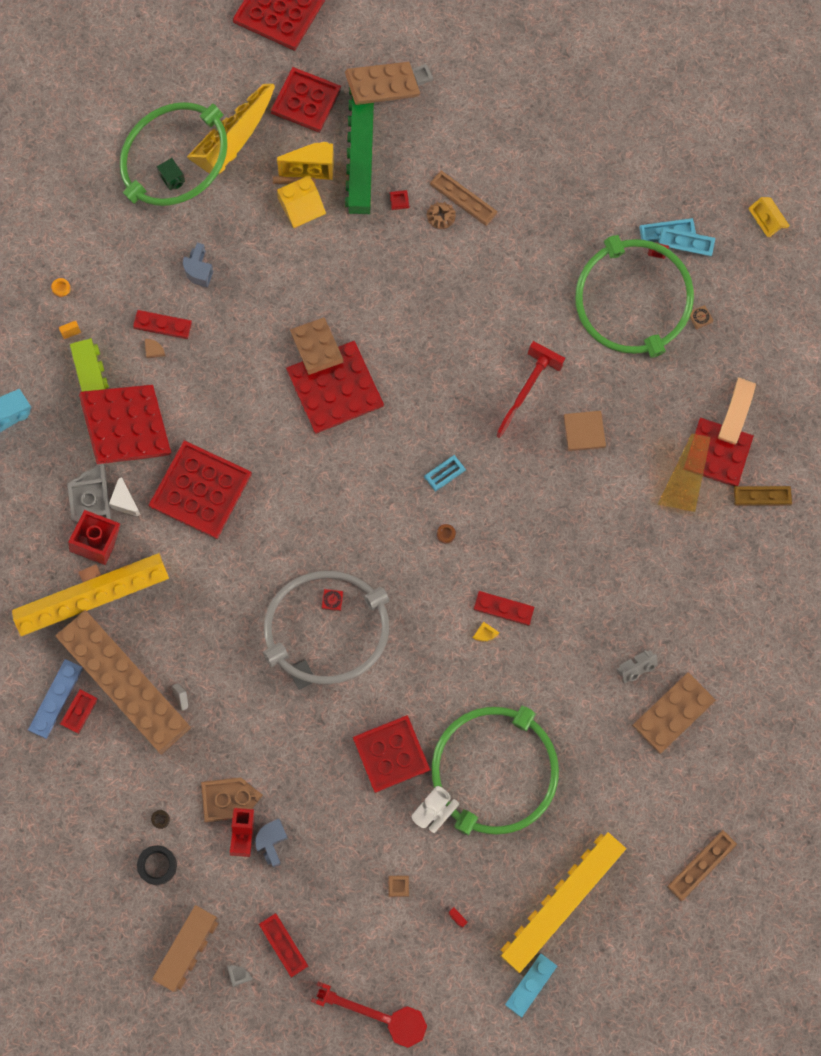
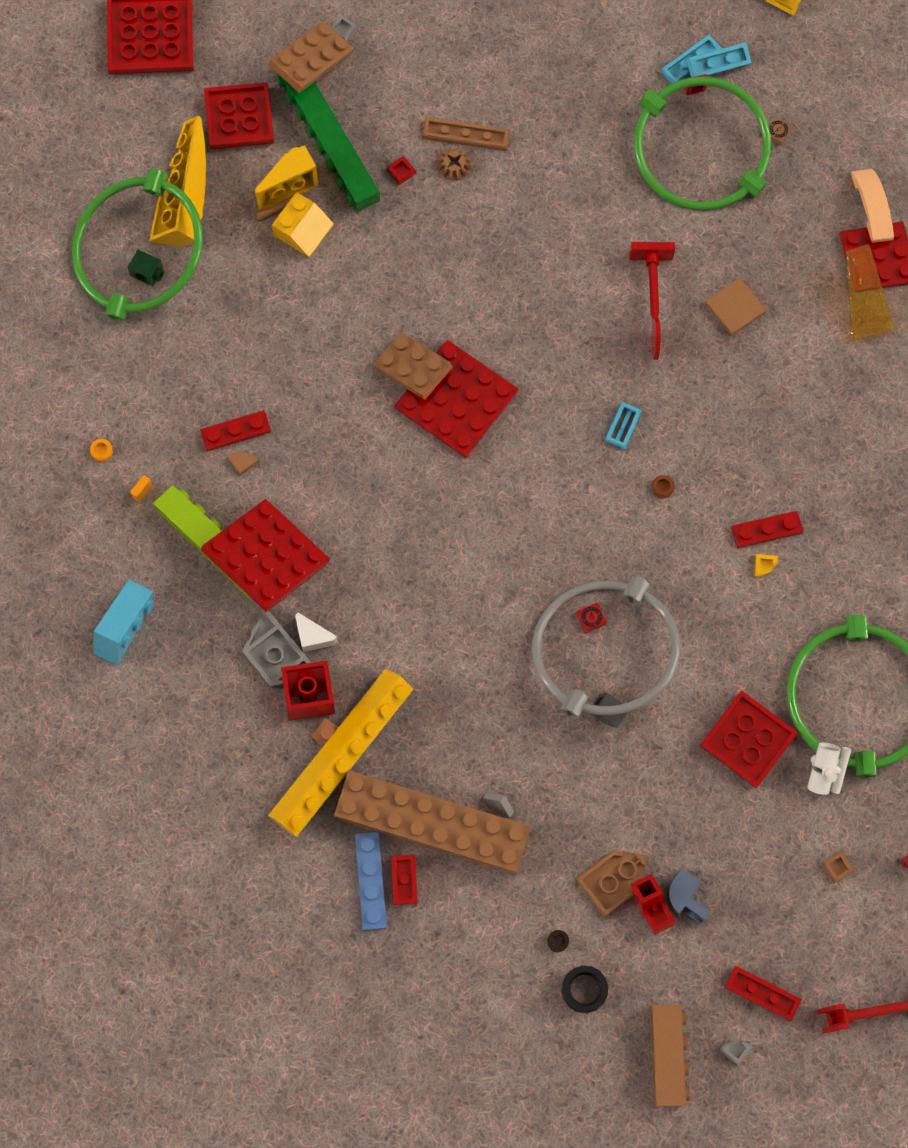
camera: 30 degrees left, 0 degrees up
red plate [148,440,252,539] -> none
sand blue brick [183,243,214,288] -> none

